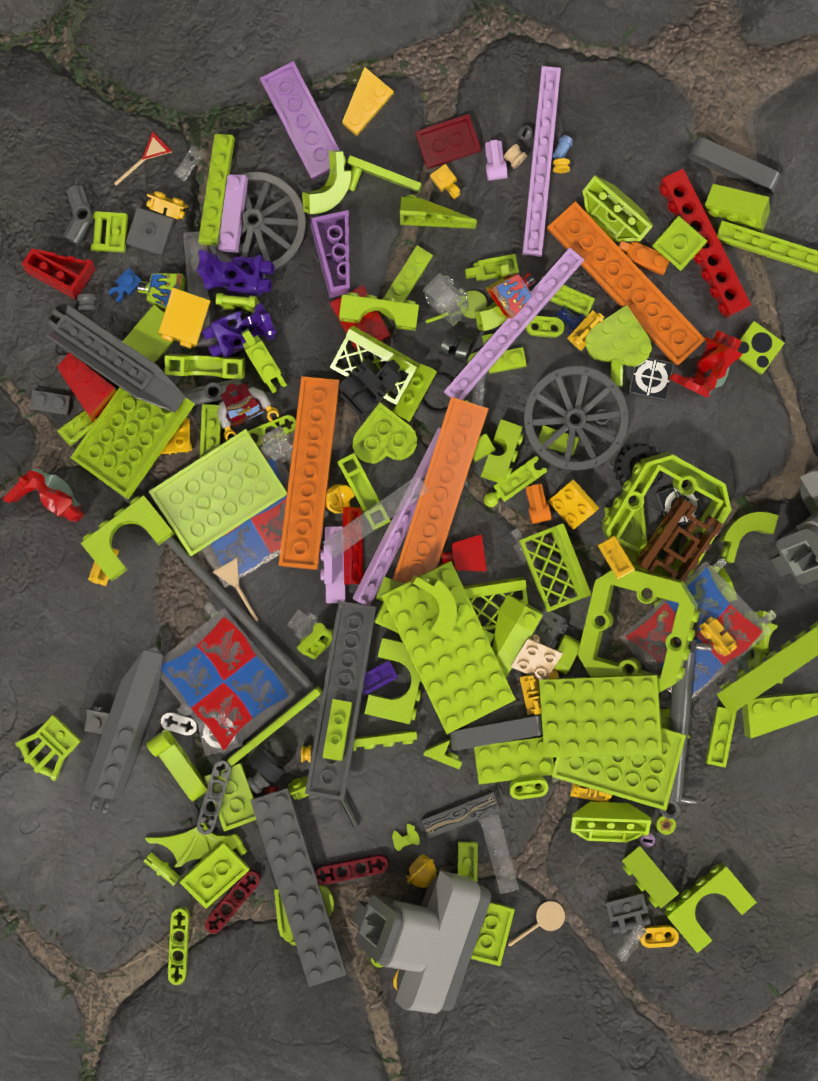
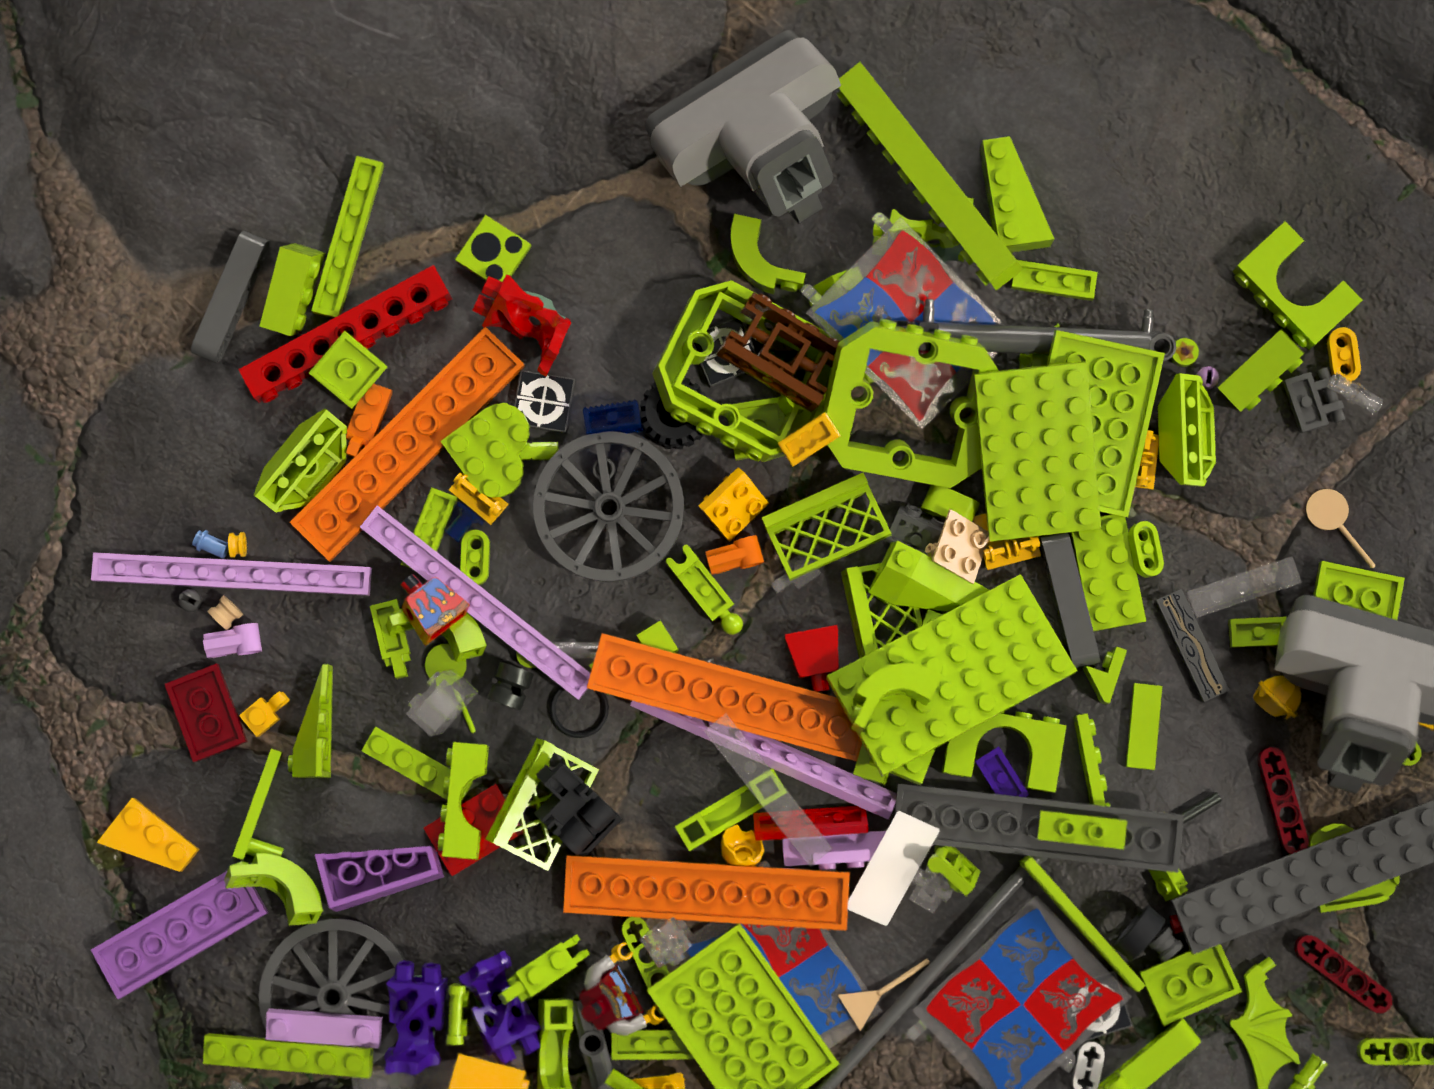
camera: 85 degrees left, 5 degrees down
lime plate [179,841,250,909] -> none
dark grey beam [197,760,232,835] -> none
yellow bush [301,745,312,762] -> none
lime plate [353,403,417,464] -> none
lime piece [392,824,420,851] -> none
lime plate [393,363,437,422] -> none
lime arch [480,419,524,484] -> none
lime plate [482,333,527,374] -> none
lime tile [538,425,579,456] -> none
yellow hinge [699,616,737,656] -> none
none -> clear blue brick [583,399,643,435]
none -> white sticker [848,811,940,926]
none -> lime tile [1125,683,1162,770]

